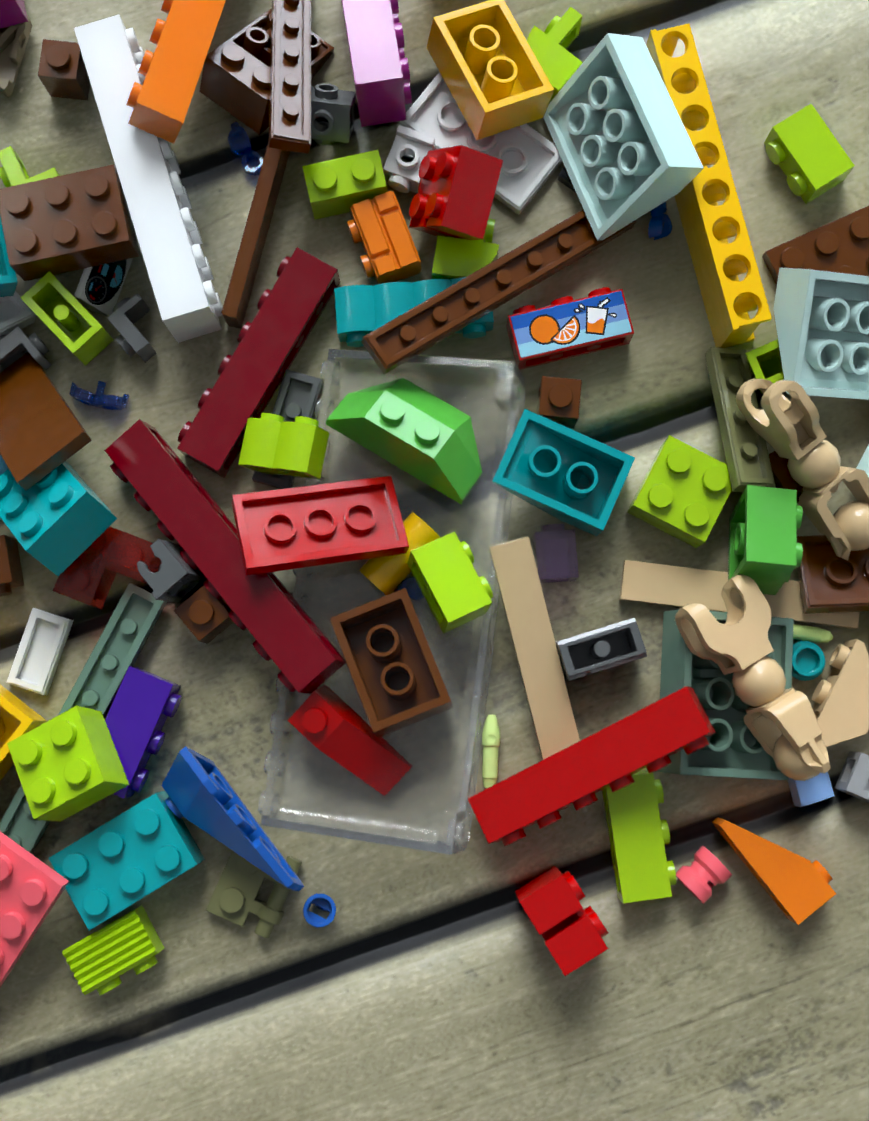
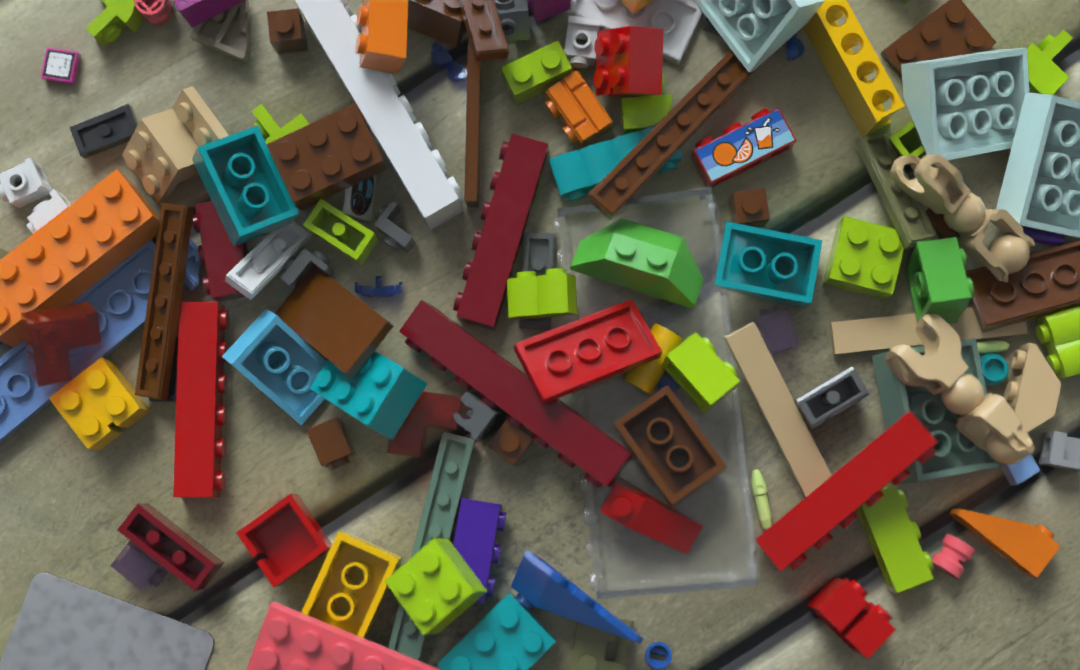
camera: 10 degrees left, 0 degrees up
white tile [6,608,74,695] -> none

